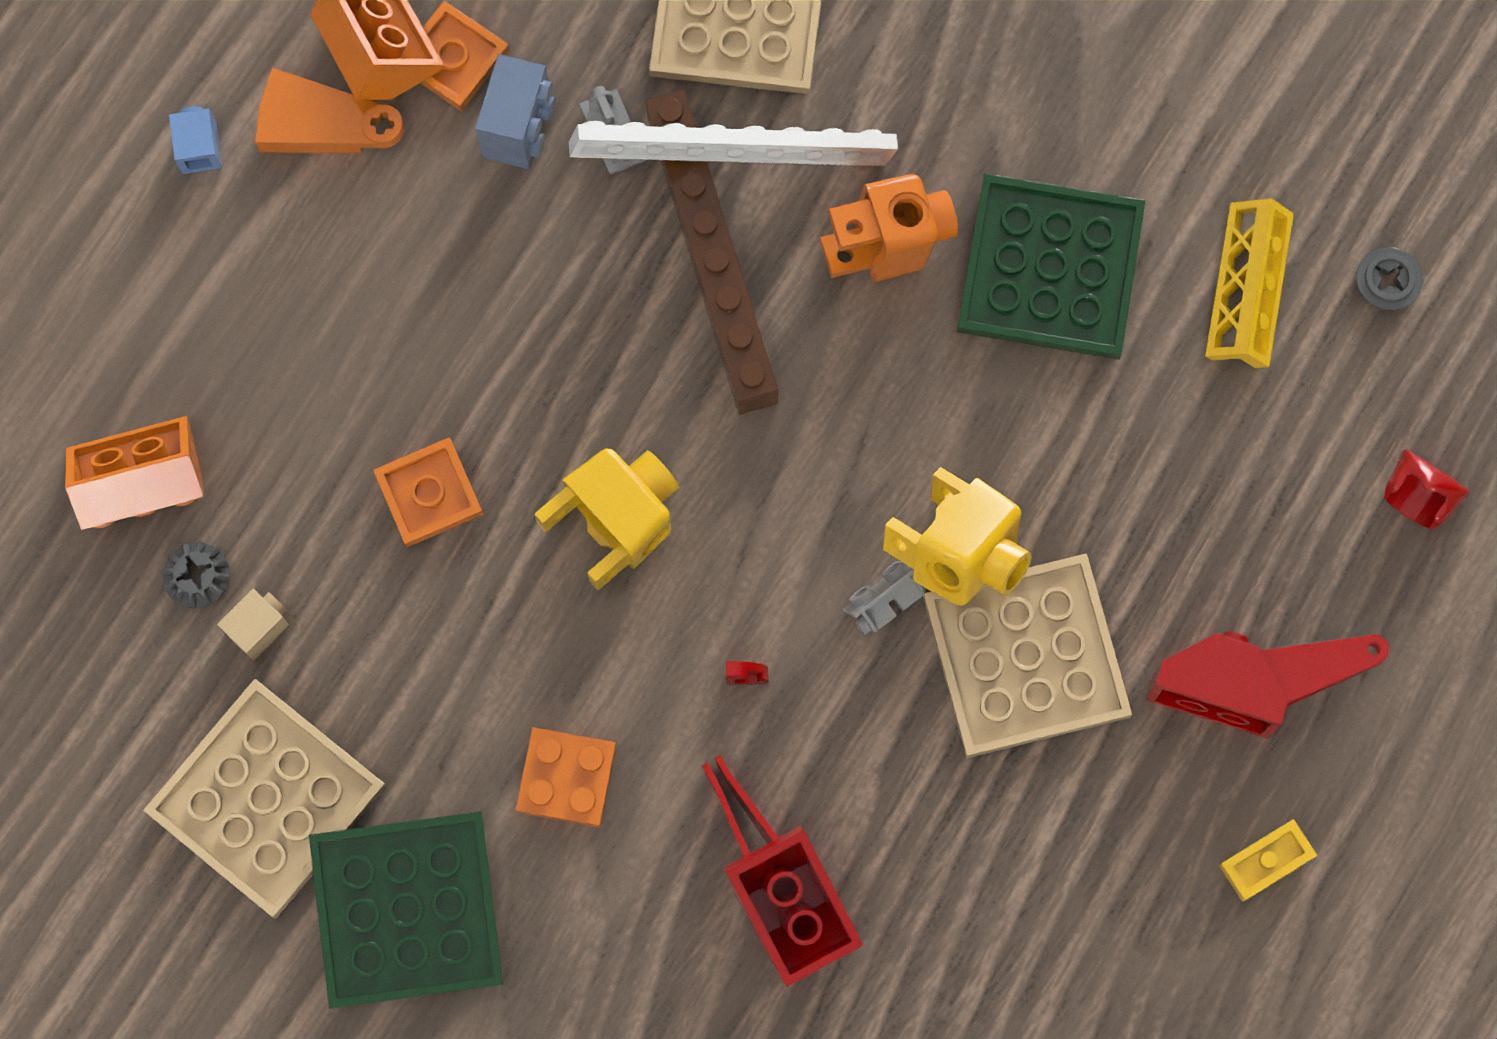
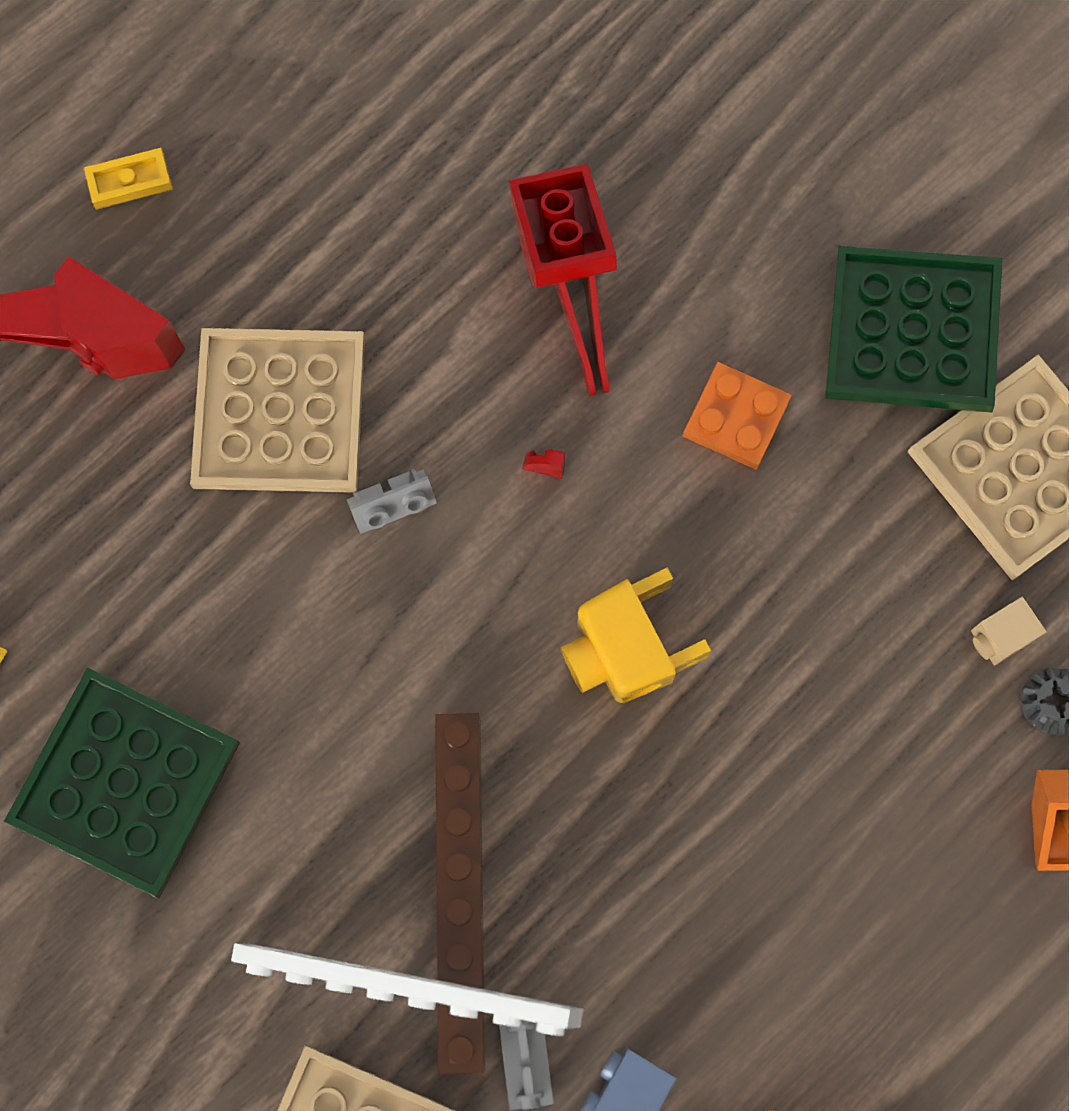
camera: 165 degrees left, 0 degrees up
orange plate [373,437,484,548] -> none
orange piece [819,174,958,283] -> none
yellow piece [883,467,1032,606] -> none

